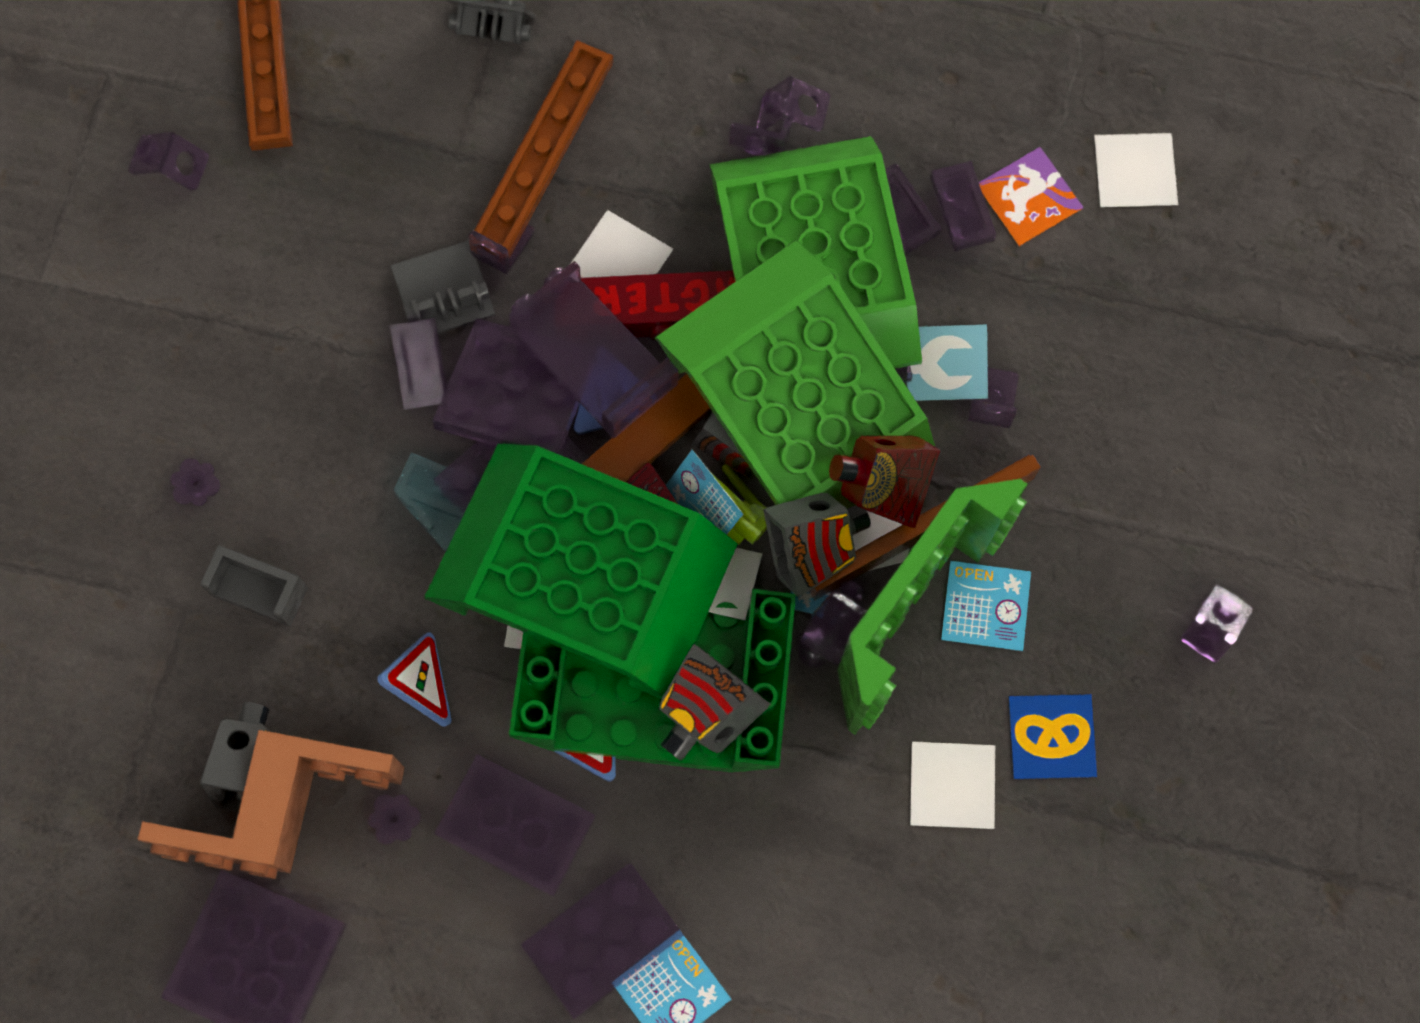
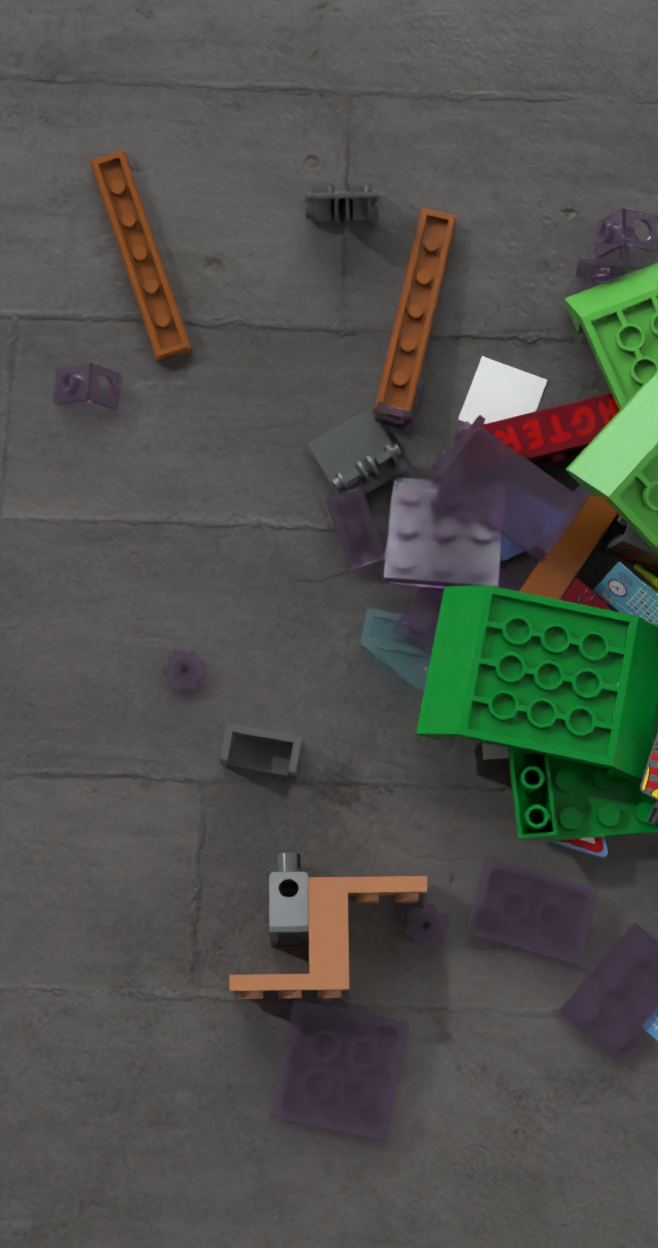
camera: 10 degrees left, 5 degrees up
piece [377,632,452,727] -> none

